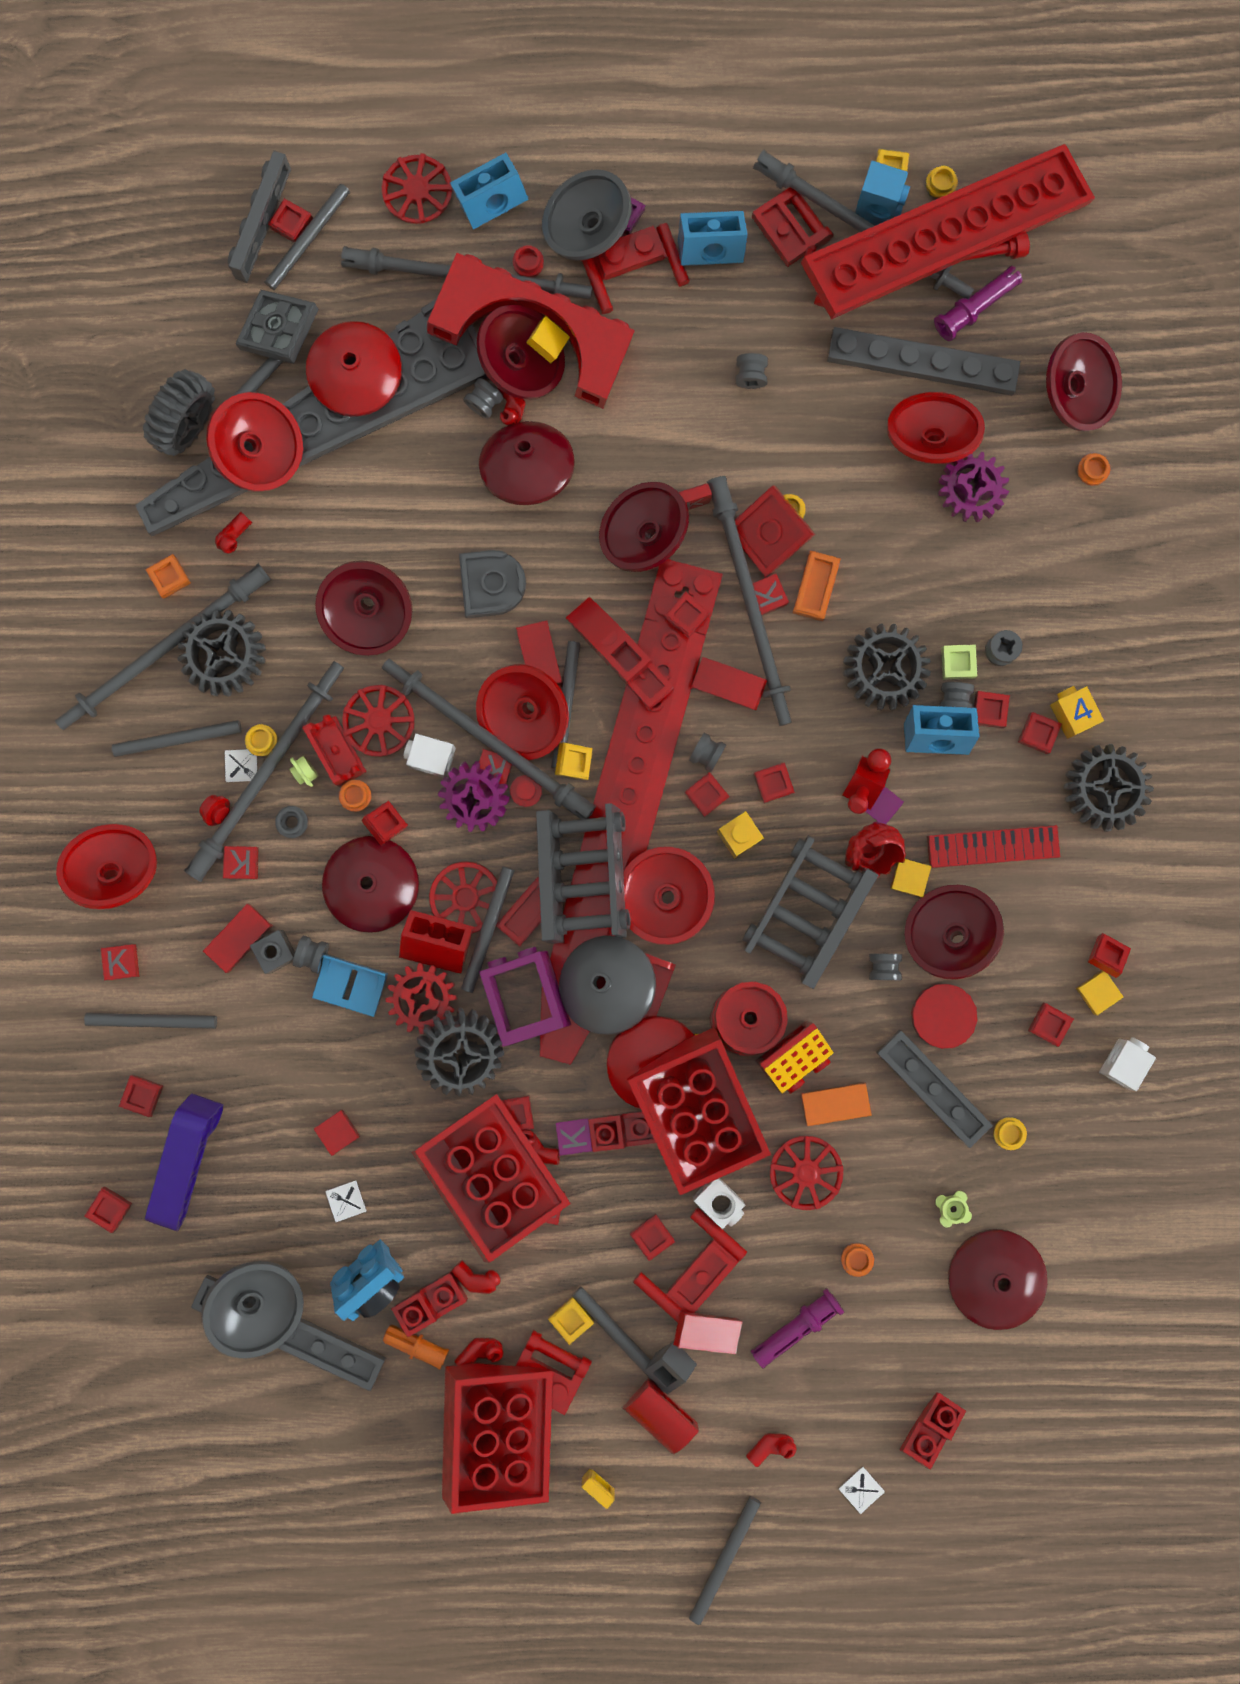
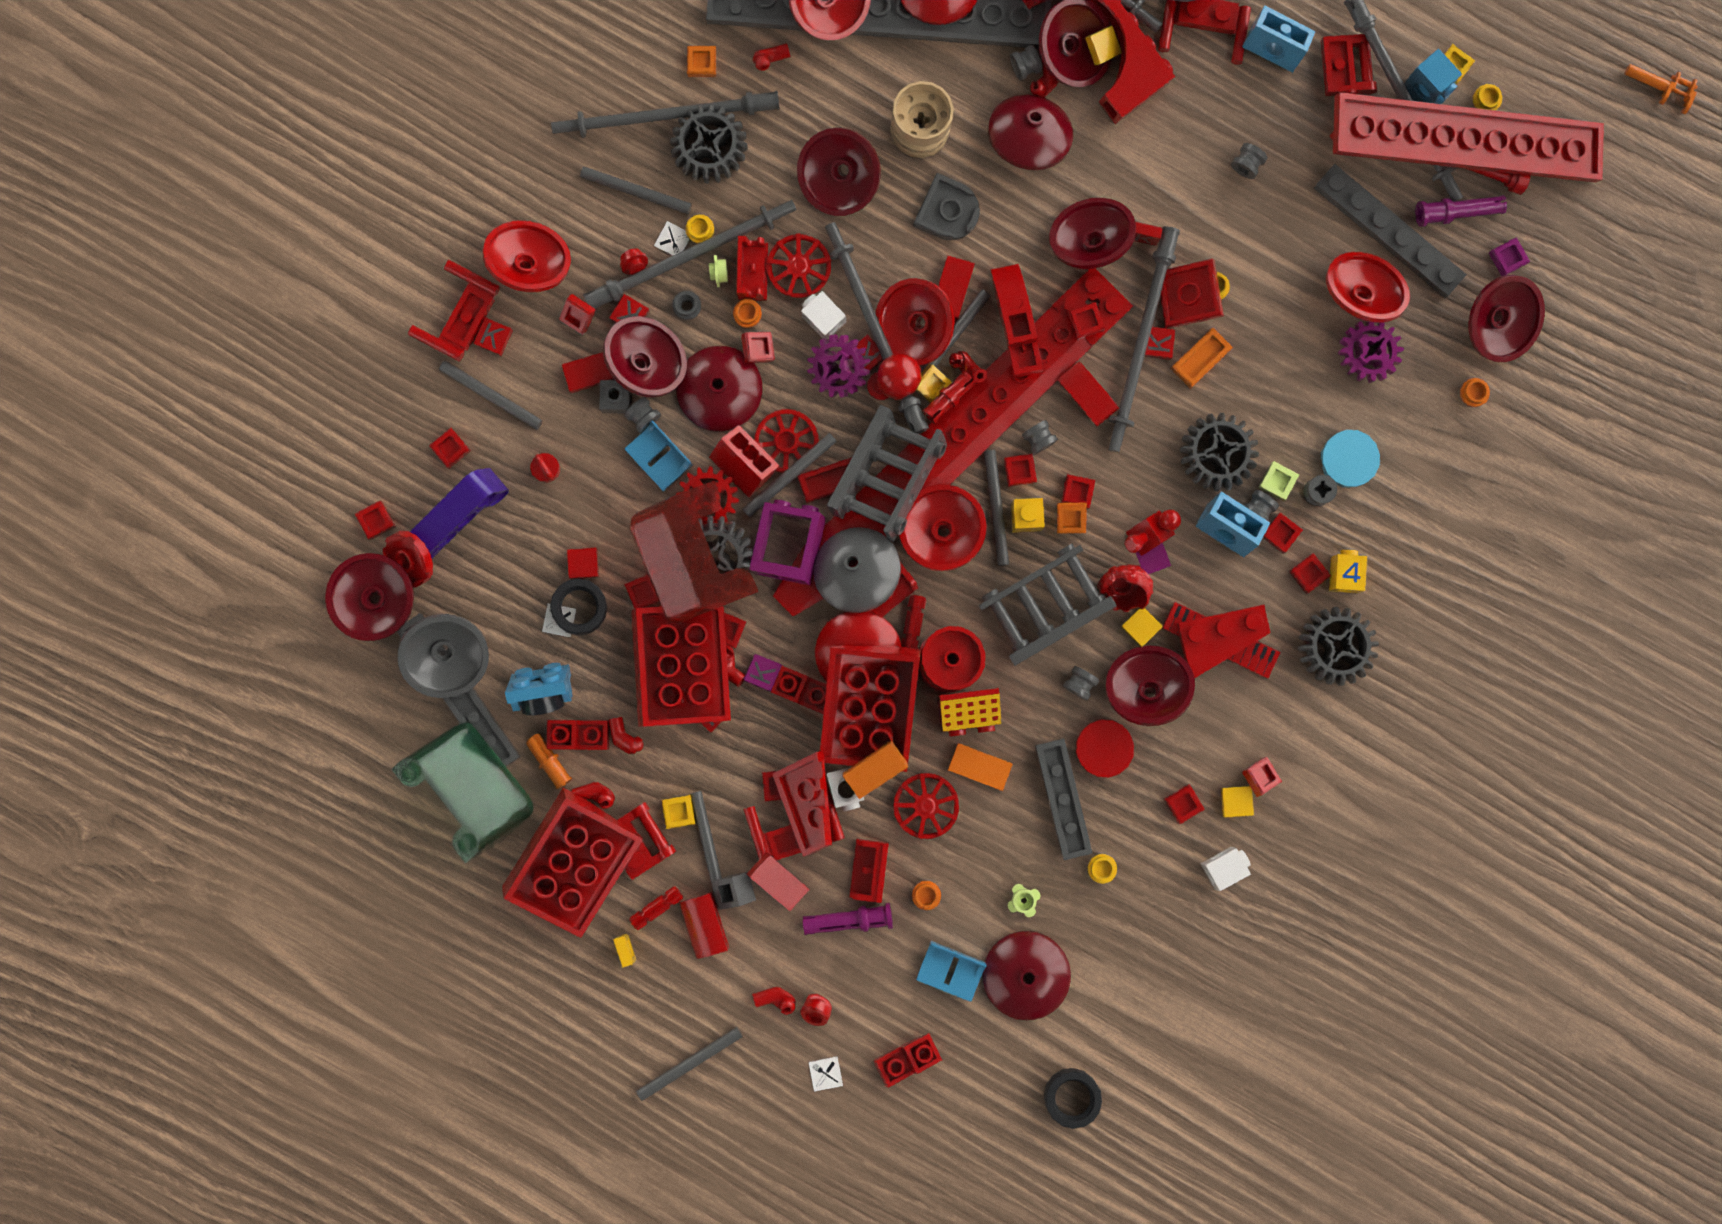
camera: 30 degrees right, 0 degrees up
none -> dark red dish [325,553,414,641]
none -> red tile [383,530,433,588]
none -> clear green windscreen [391,723,534,864]
none -> red plate [408,260,500,362]
none -> red tile [530,453,560,483]
none -> black tyre [550,579,607,636]
none -> red tile [559,294,596,335]
none -> dark red dish [603,316,687,398]
none -> red tile [624,573,663,609]
none -> clear red windscreen [629,481,759,623]
none -> red axle [629,886,683,930]
none -> red wing [772,751,832,857]
none -> red tile [800,994,832,1026]
none -> orange tile [842,741,909,799]
none -> red hinge [849,839,889,903]
none -> red hair [877,353,922,400]
none -> tan wheel [890,81,954,158]
none -> red axle [902,595,926,649]
none -> dark azure piece [916,941,987,1002]
none -> red pin [922,371,976,424]
none -> red arm [949,351,987,383]
none -> dark grey bar [984,450,1009,566]
none -> black tyre [1044,1068,1102,1129]
none -> orange tile [1057,503,1087,533]
none -> red wing [1177,604,1271,679]
none -> medium azure tile [1321,430,1380,488]
none -> magenta tile [1488,237,1530,276]
none -> orange piece [1624,64,1698,115]

